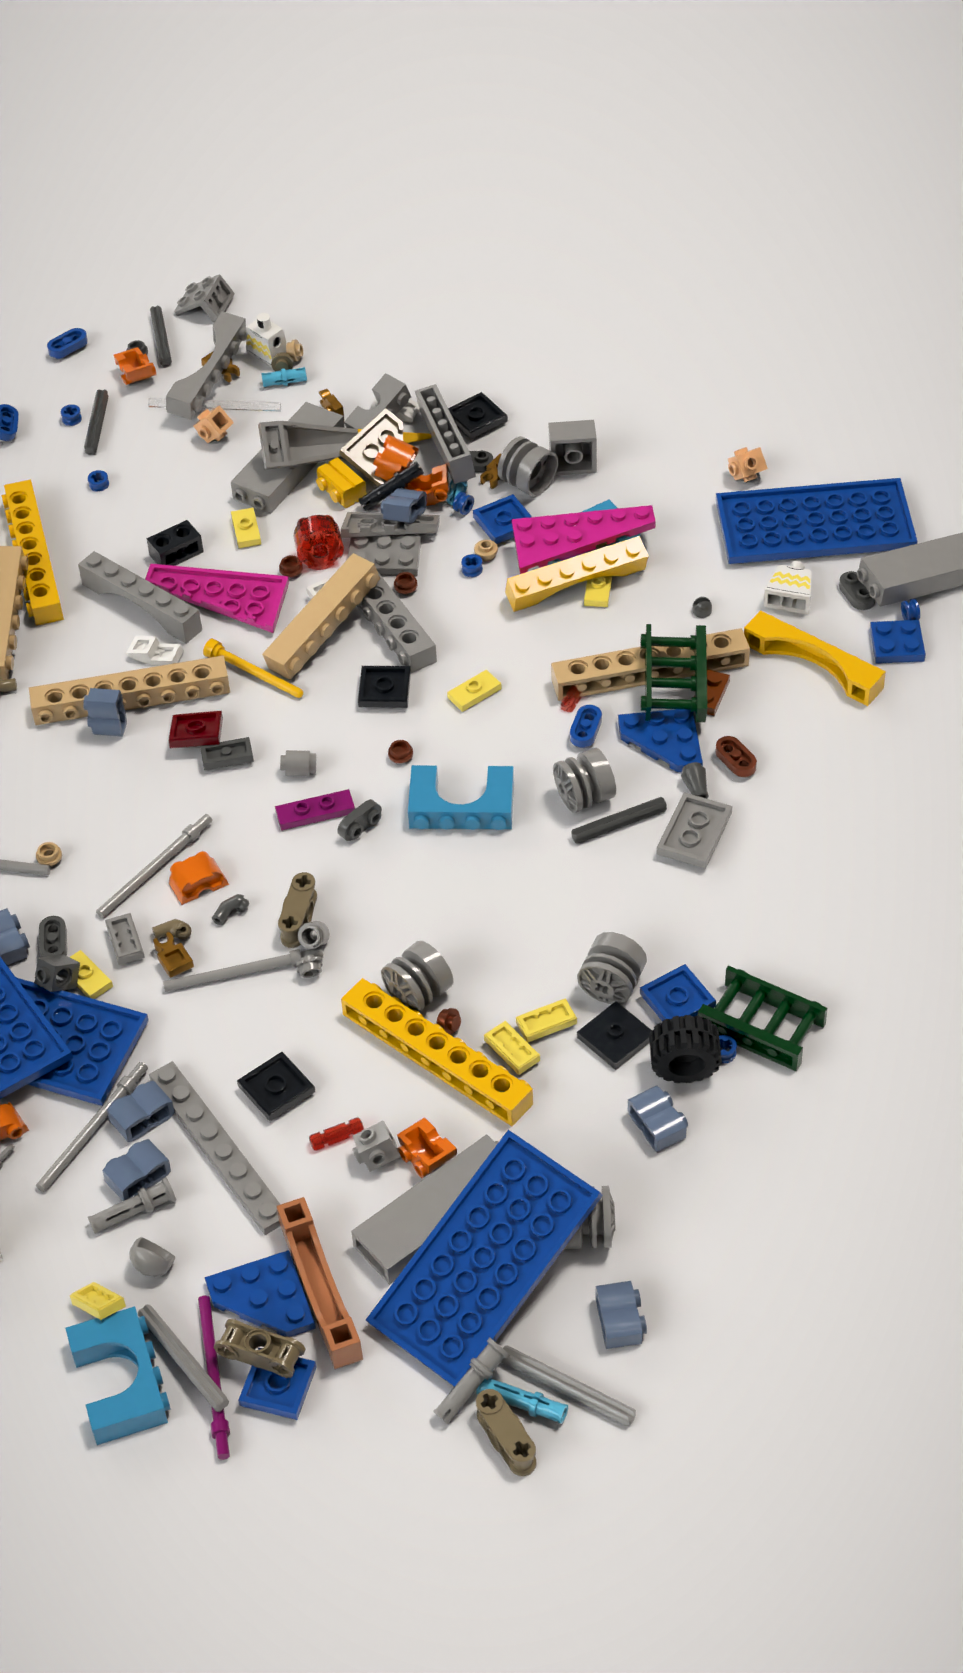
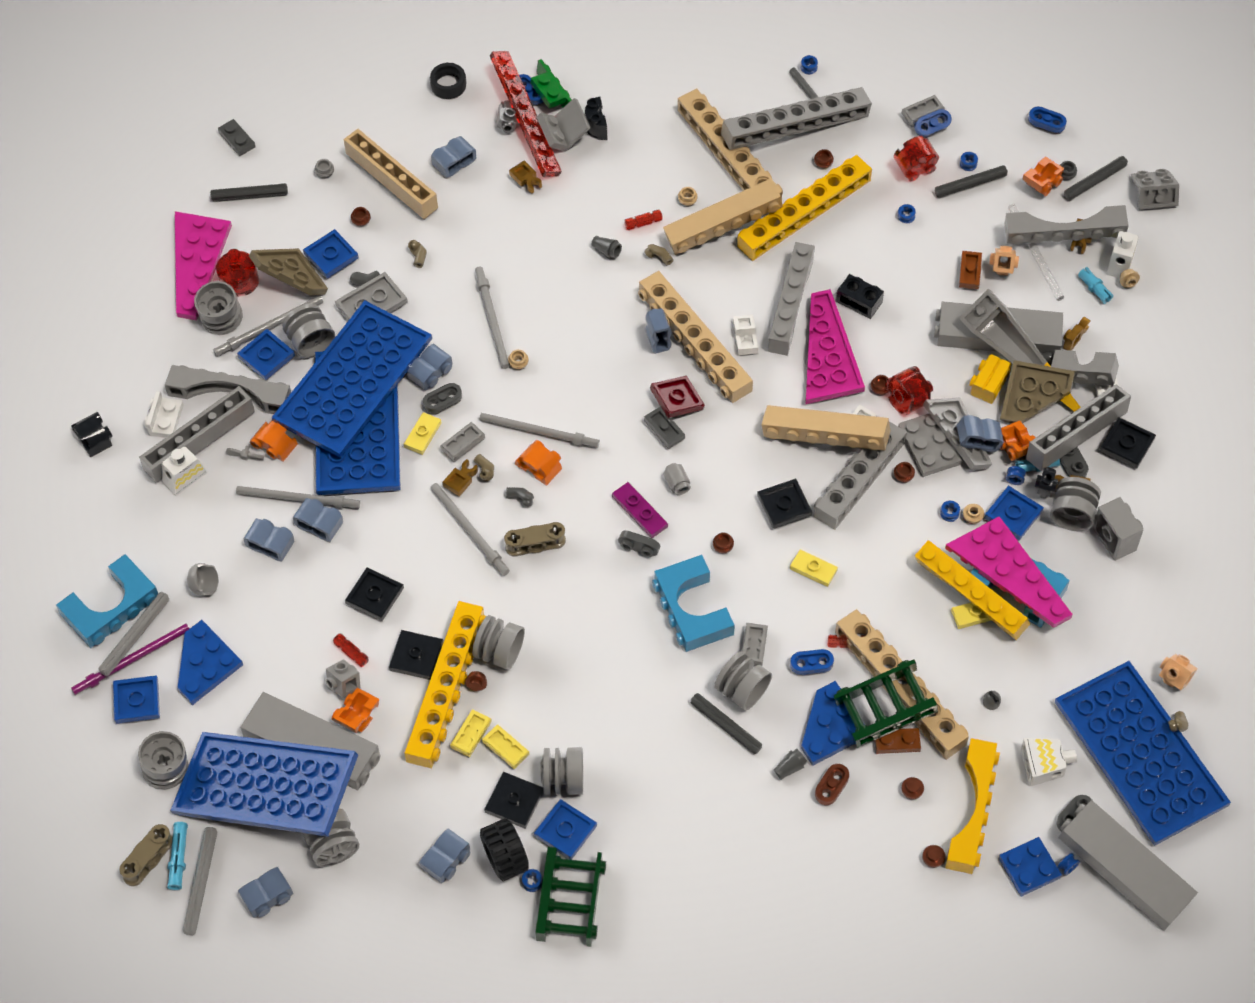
camera: 65 degrees right, 10 degrees up
dark grey brick [34,954,80,992] -> none
light yellow plate [70,1282,126,1320] -> none
light grey pin [88,1177,176,1234] -> none
light grey plate [149,1061,281,1235] -> none
yellow piece [203,638,303,698] -> none
dark tan piece [214,1319,306,1378] -> none
light yellow plate [231,508,261,548] -> none
dark tan plate [271,353,293,372] -> none
nougat arch [276,1197,363,1369] -> none
light grey plate [296,955,323,978] -> none
light grey brick [298,921,330,949] -> none
black pin [358,462,424,511] -> none
orange cylinder [373,435,419,481] -> none
light grey pin [433,1337,510,1424] -> none
light grey plate [657,792,732,869] -> none
none -> light grey wheel [138,731,189,789]
none -> black plate [389,630,443,680]
none -> light grey plate [742,623,768,666]
none -> clear red brick [894,136,939,182]
none -> copper plate [901,777,924,799]
none -> copper plate [922,845,946,867]
none -> dark orange plate [959,251,982,290]
none -> black piece [1035,467,1058,499]
none -> dark tan arm [1168,711,1189,732]

